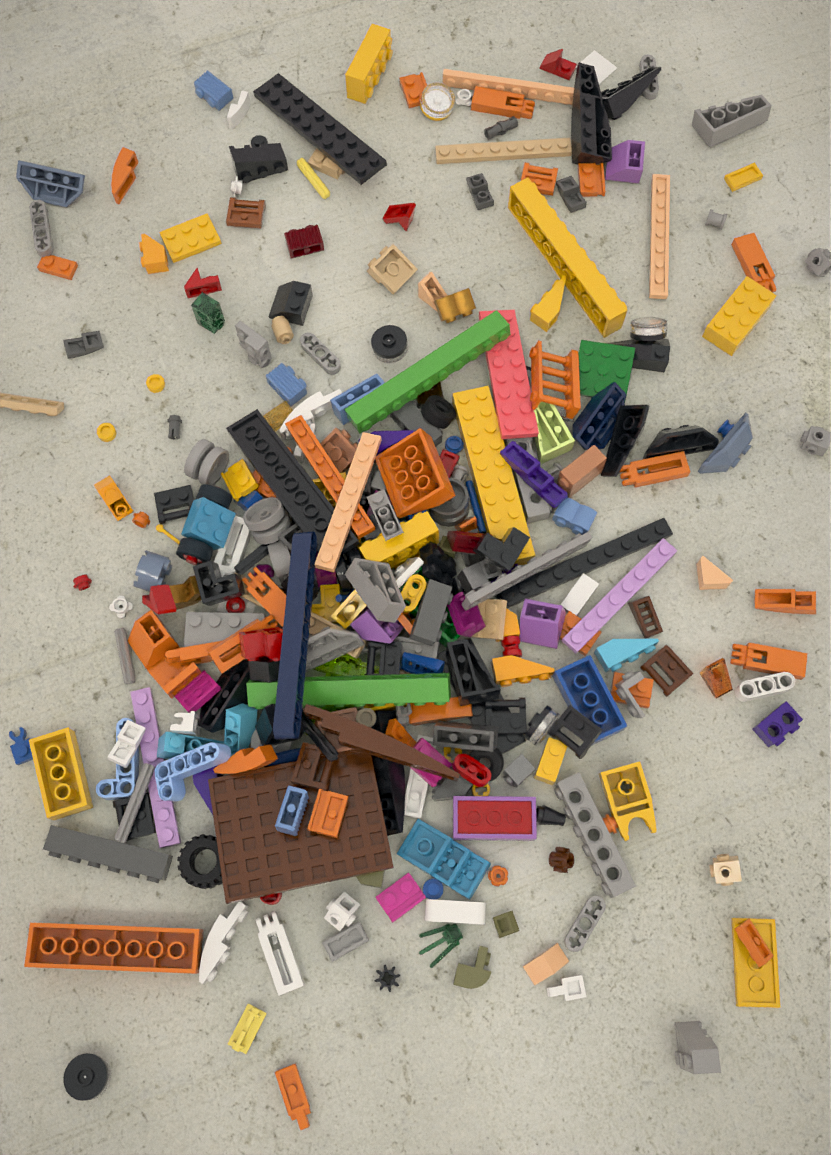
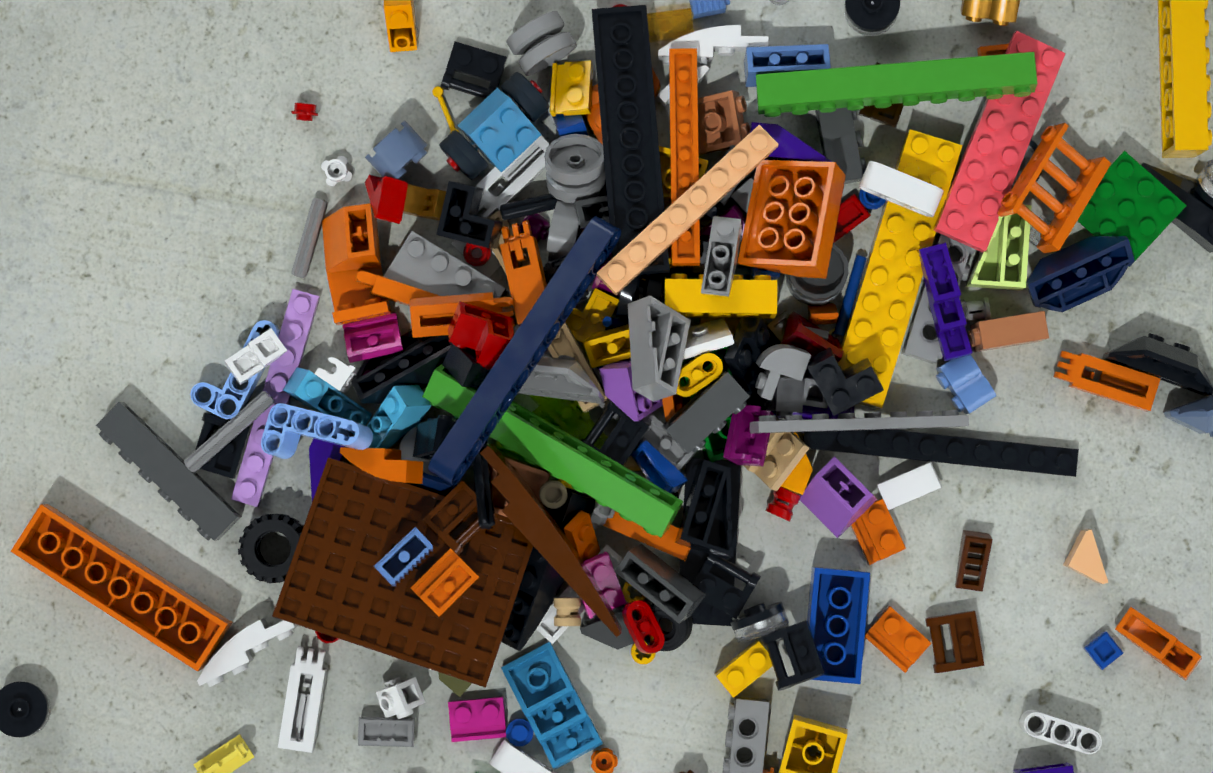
camera: 30 degrees right, 15 degrees up
blue plate [9,727,33,766] -> none
yellow brick [29,727,94,820] -> none
orange plate [132,511,150,528] -> none
black tyre [421,395,456,429] -> none
light grey bush [452,465,470,483] -> none
red brick [453,796,537,841] -> none
light orange slope [491,655,555,687] -> none
flat silver brick [503,754,535,788] -> none
yellow slope [530,275,566,332] -> none
black cone [536,805,566,826] -> none
lavender plate [561,538,677,654] -> none
medium azure slope [594,639,659,672] -> none
black wedge [601,405,649,477] -> none
light grey bracket [615,670,645,718] -> none
clear orange slope [700,658,733,699] -> none
orange hinge [730,642,808,680] -> none
none -> tan wheel [554,597,581,626]
none -> light grey brick [755,344,811,401]
none -> white beam [859,161,944,217]
none -> blue tile [1084,631,1123,670]

